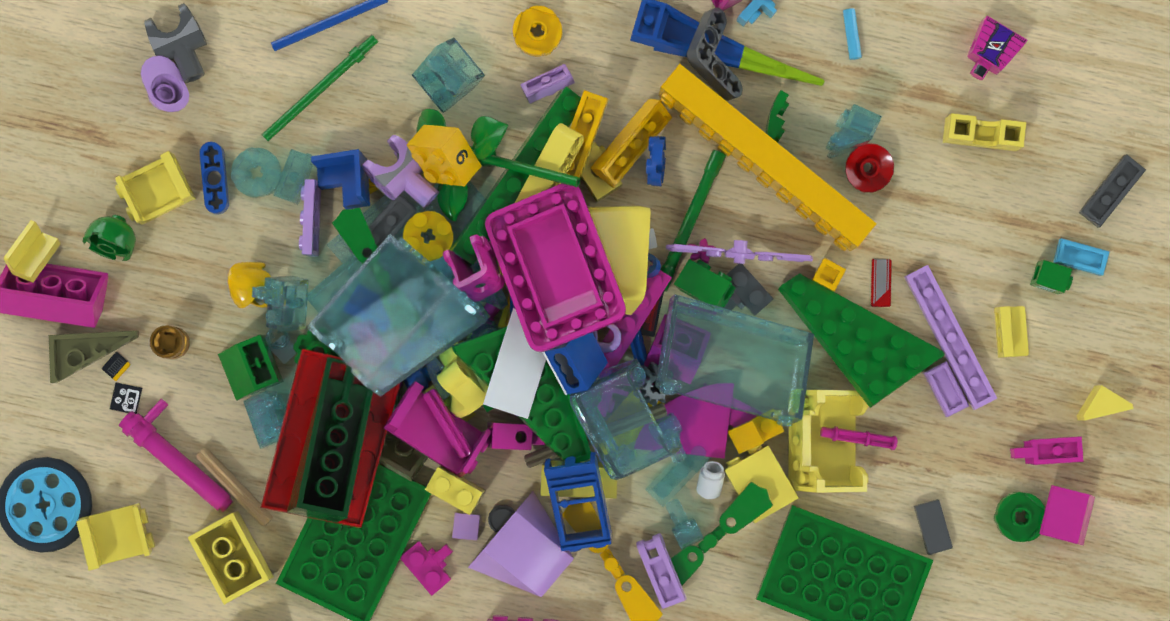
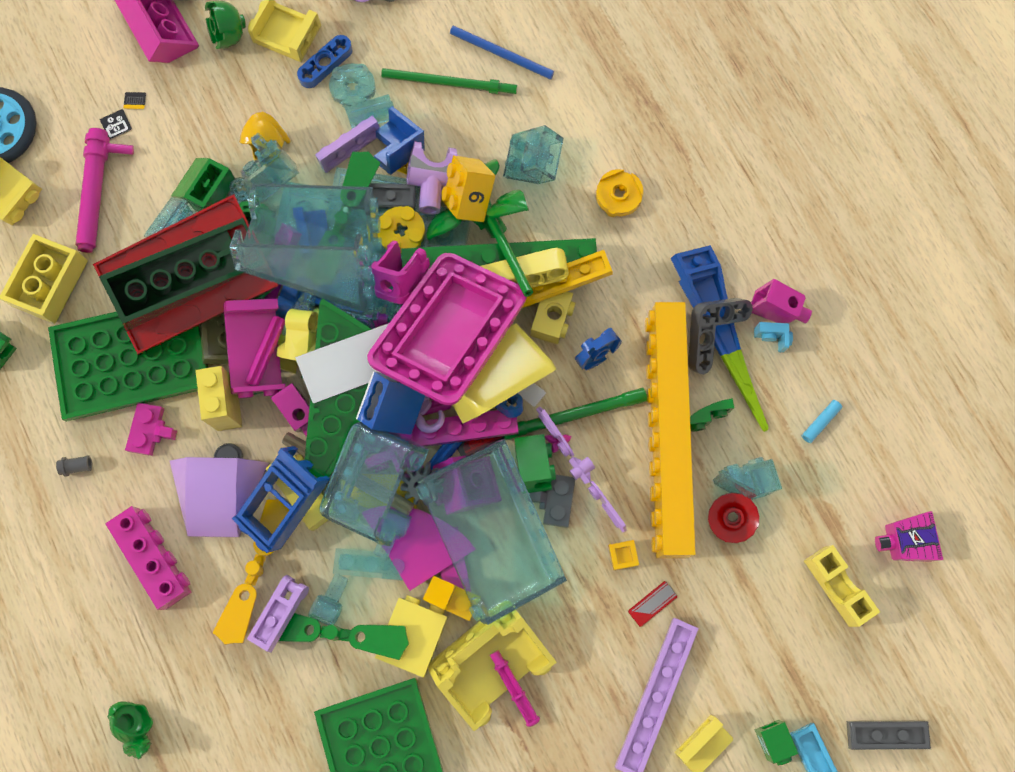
camera: 55 degrees right, 10 degrees down
olive wing [48,330,139,383] -> none
pearl gold wheel [150,325,190,359] -> none
tan axle [196,448,273,526] -> none
lavender tile [452,512,480,540] -> none
lavender plate [520,64,575,104] -> none
yellow slope [591,99,672,188] -> none
white brick [696,461,725,499] -> none
green wing [778,273,945,408] -> none
lavender tile [923,361,969,417] -> none

